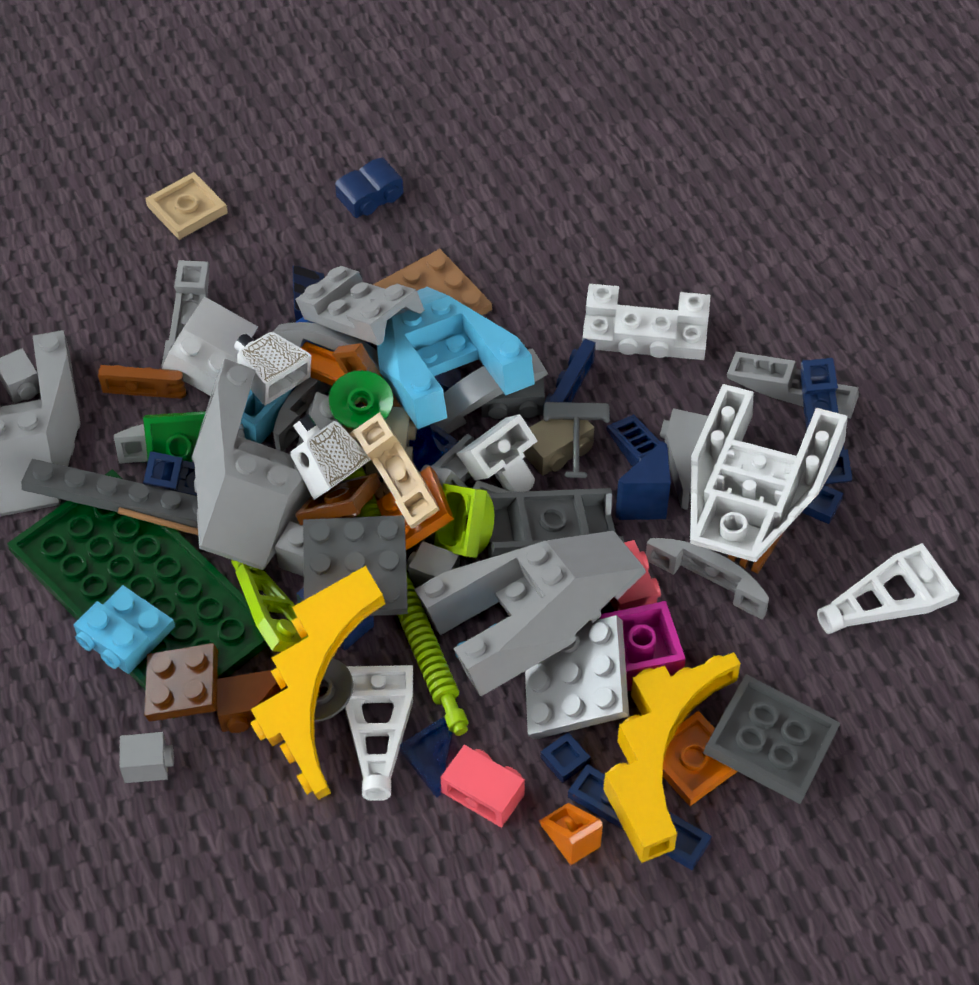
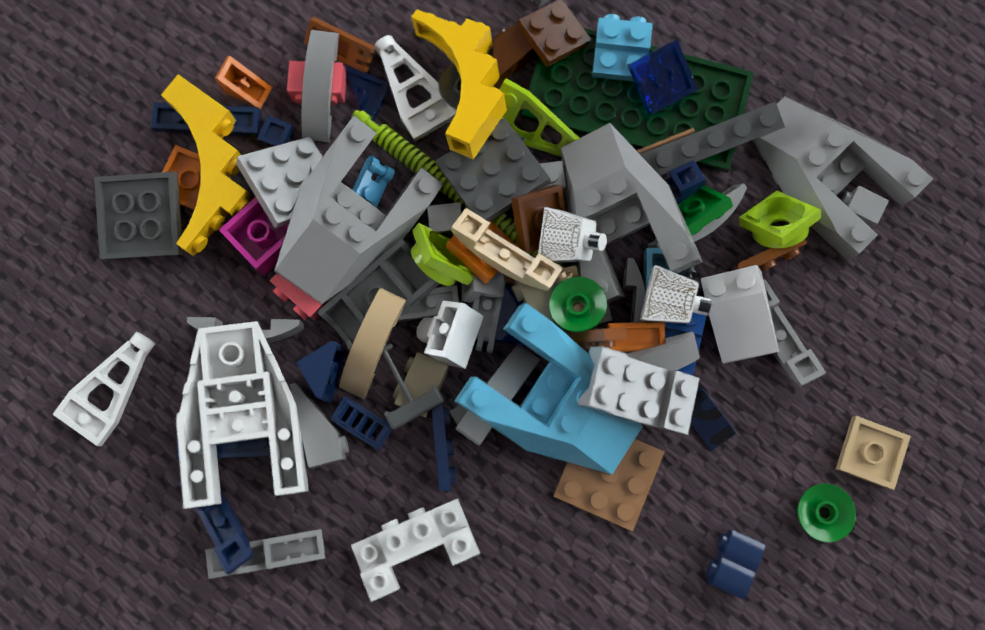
camera: 150 degrees right, 25 degrees up
none -> light grey slope [301,30,339,142]
none -> dark orange hinge [304,17,375,73]
none -> tan slope [339,288,406,399]
none -> clear blue plate [627,39,698,114]
none -> lime piece [739,191,821,248]
none -> green dish [797,483,856,542]

